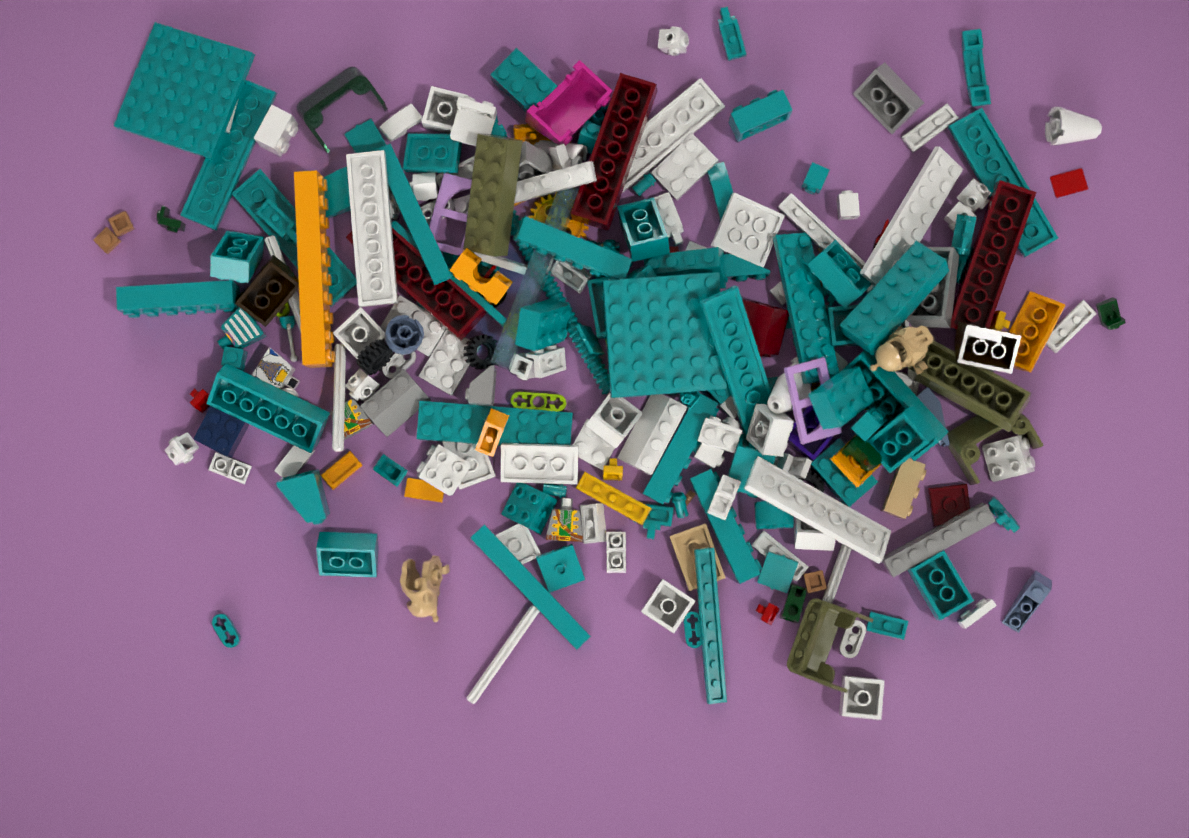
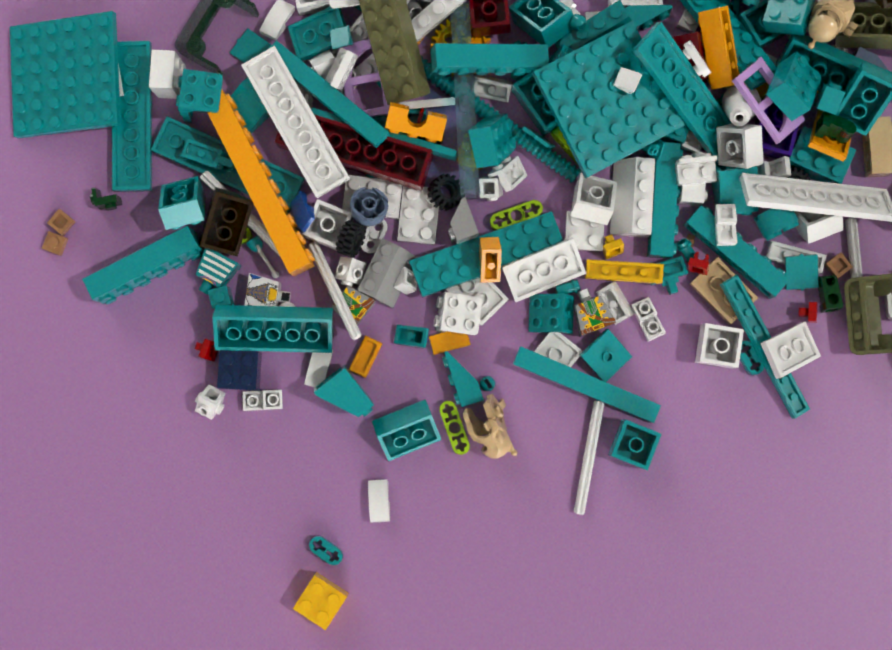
camera: 30 degrees left, 0 degrees up
none -> teal bracket [176,69,223,123]
none -> blue slope [290,190,315,233]
none -> yellow brick [293,572,349,630]
none -> white bracket [325,48,358,91]
none -> teal slope [330,25,354,50]
none -> white slope [368,479,390,523]
none -> white slope [394,267,417,295]
none -> lime beam [440,401,470,455]
none -> teal slope [442,351,484,407]
none -> teal hinge [480,376,495,391]
none -> teal hinge [570,14,587,30]
none -> teal brick [608,419,662,470]
none -> white slope [613,67,642,94]
none -> white plate [682,40,711,77]
none -> red tile [688,252,709,276]
none -> light orange brick [698,6,740,90]
none -> white plate [760,321,821,379]

